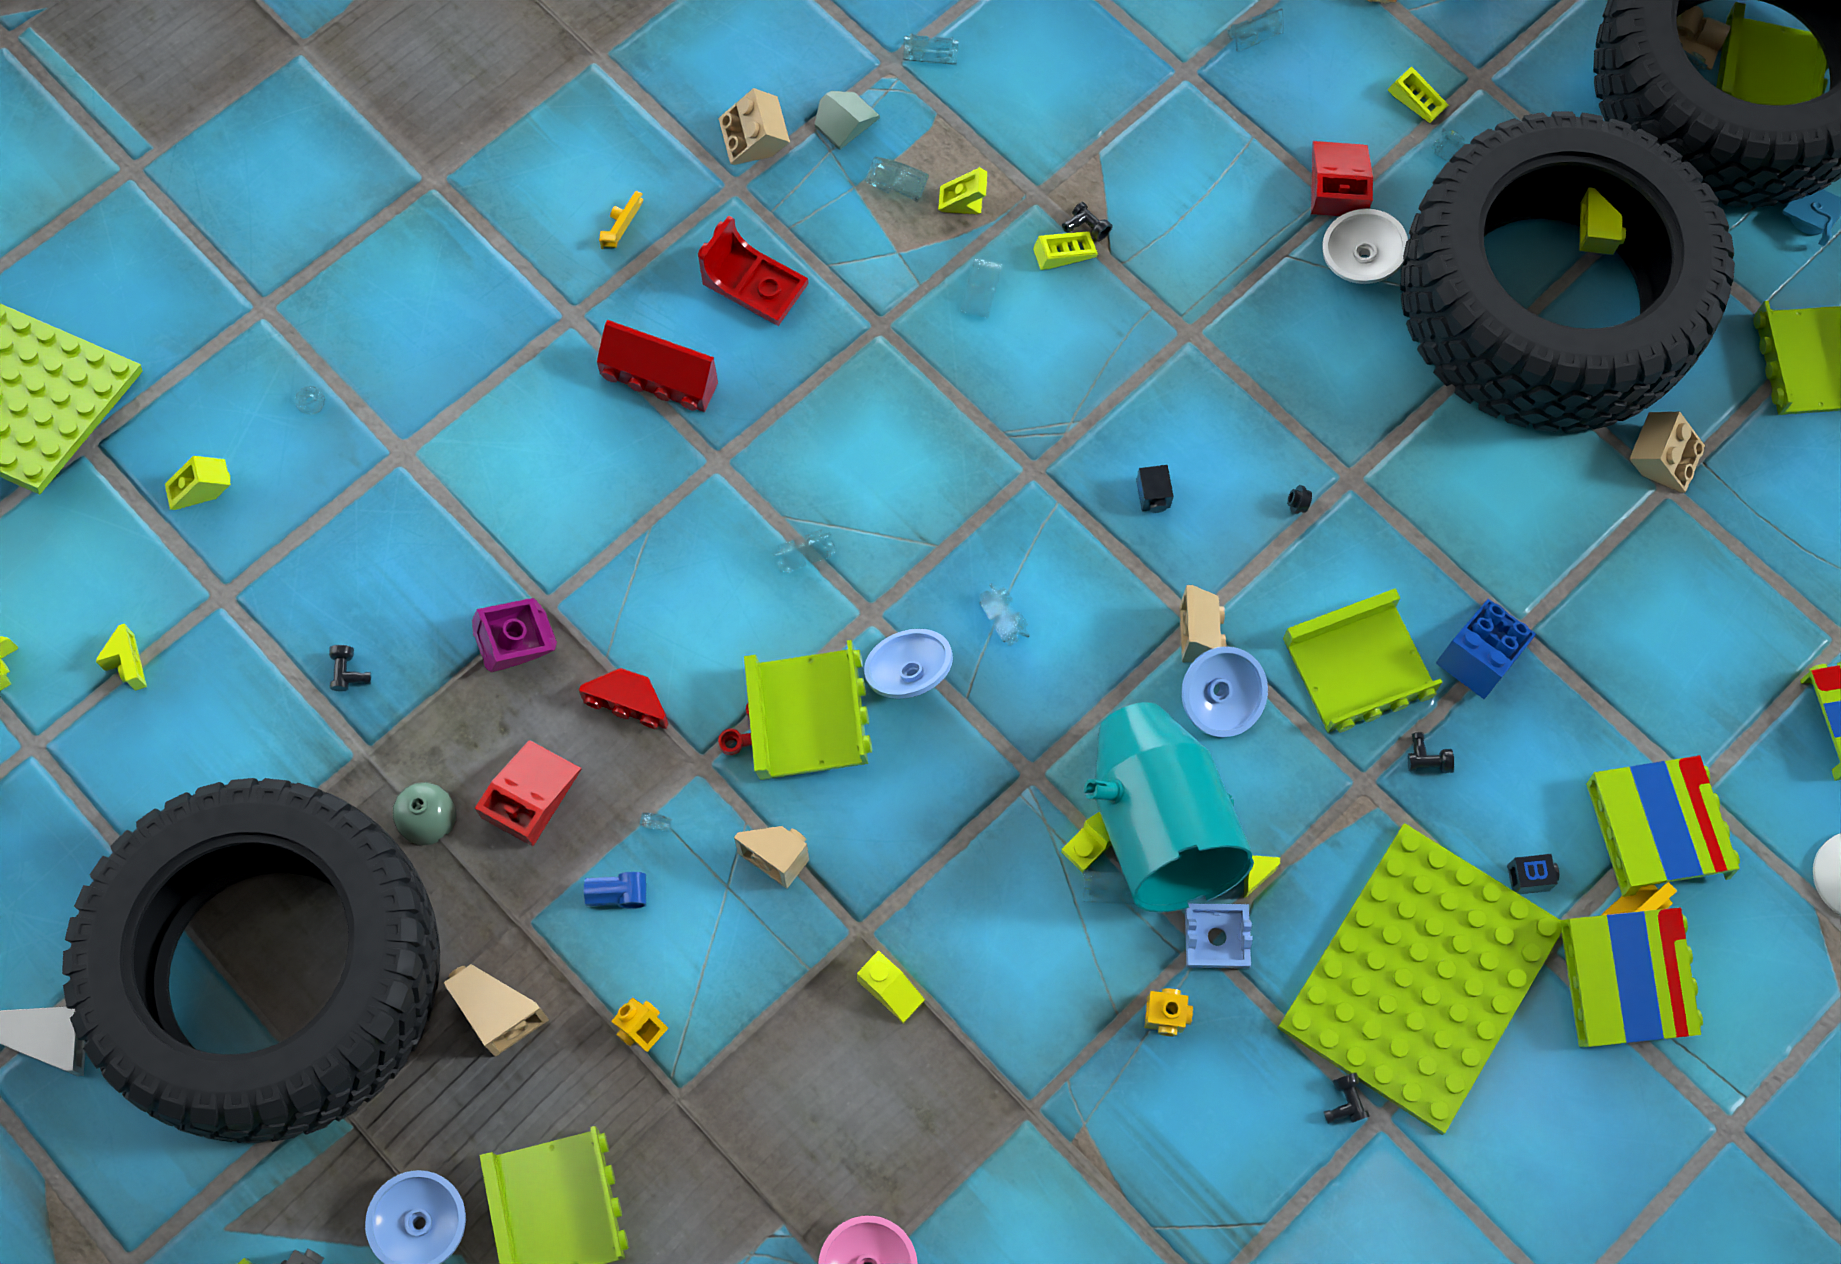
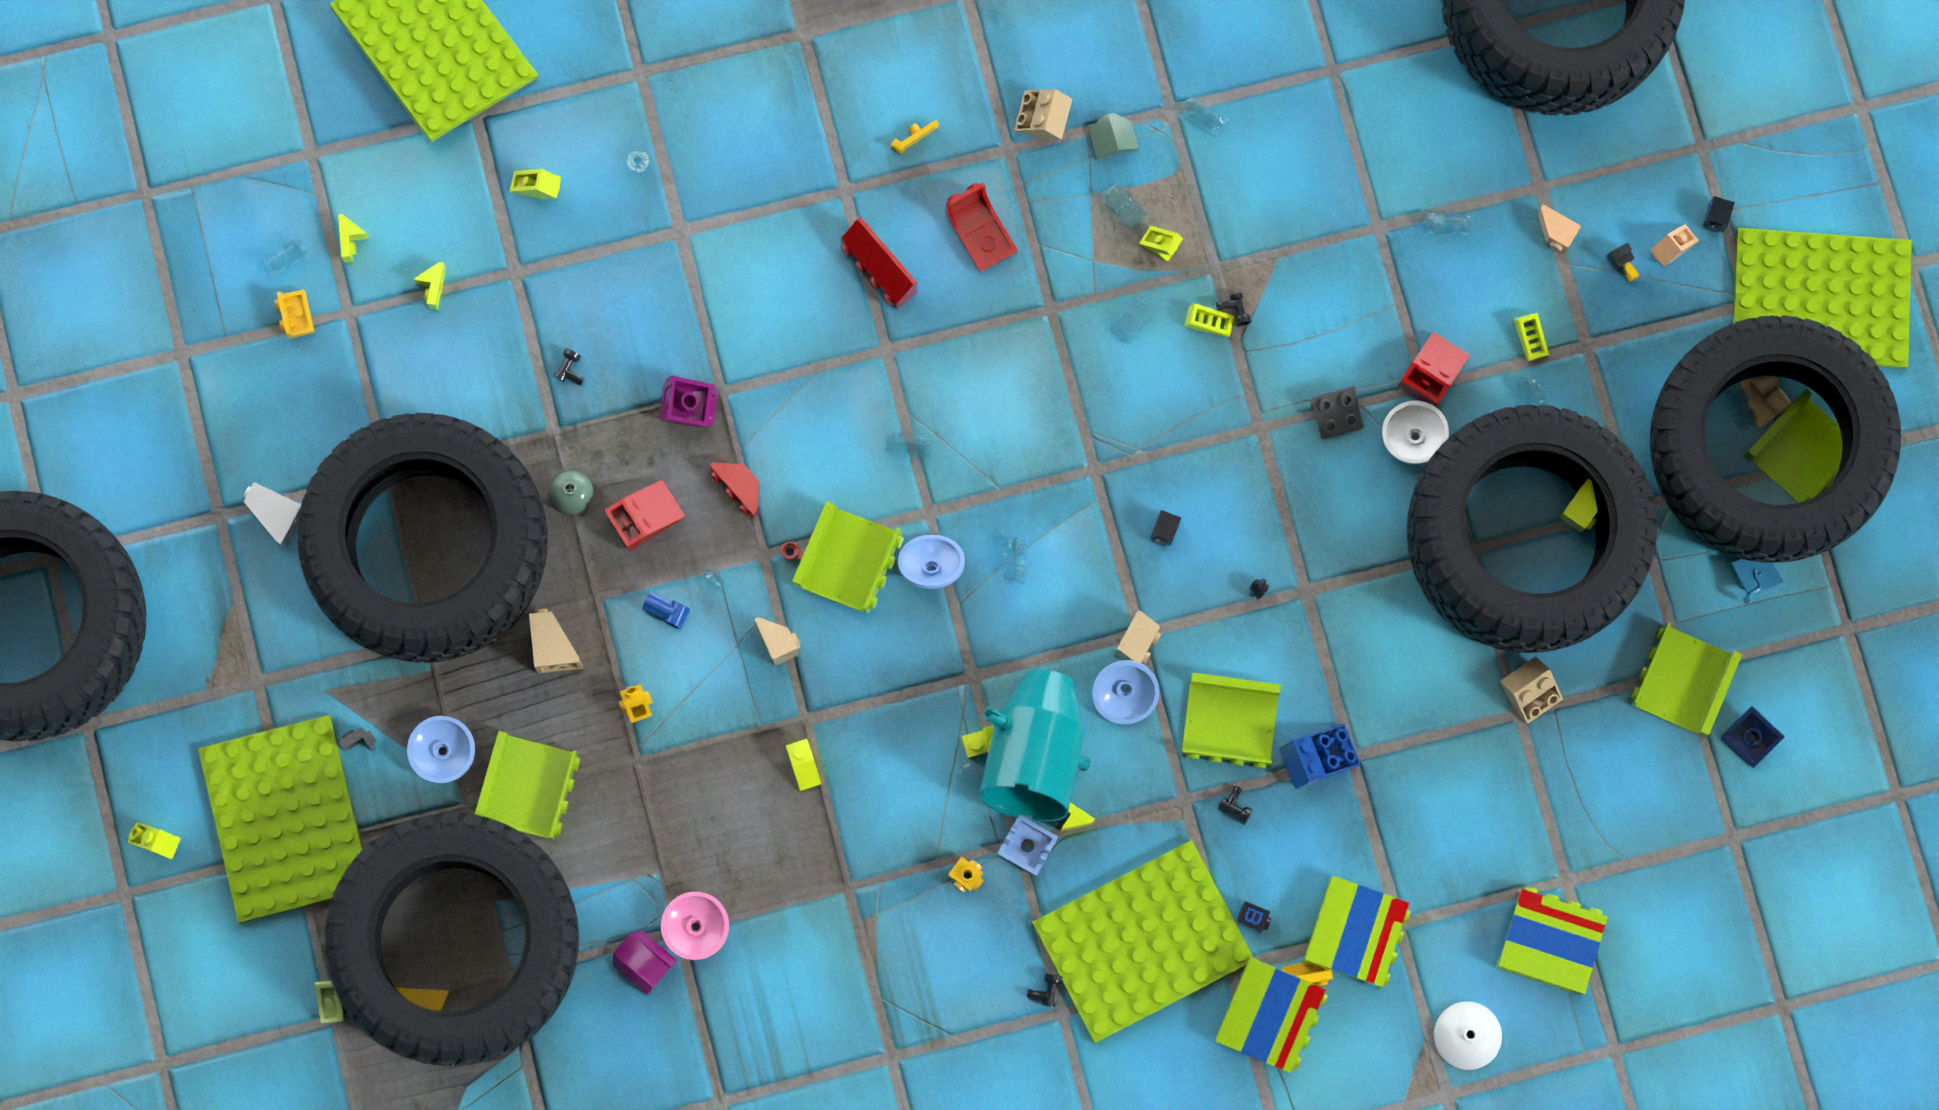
camera: 25 degrees right, 10 degrees up
none -> dark grey hinge [1311,386,1364,439]

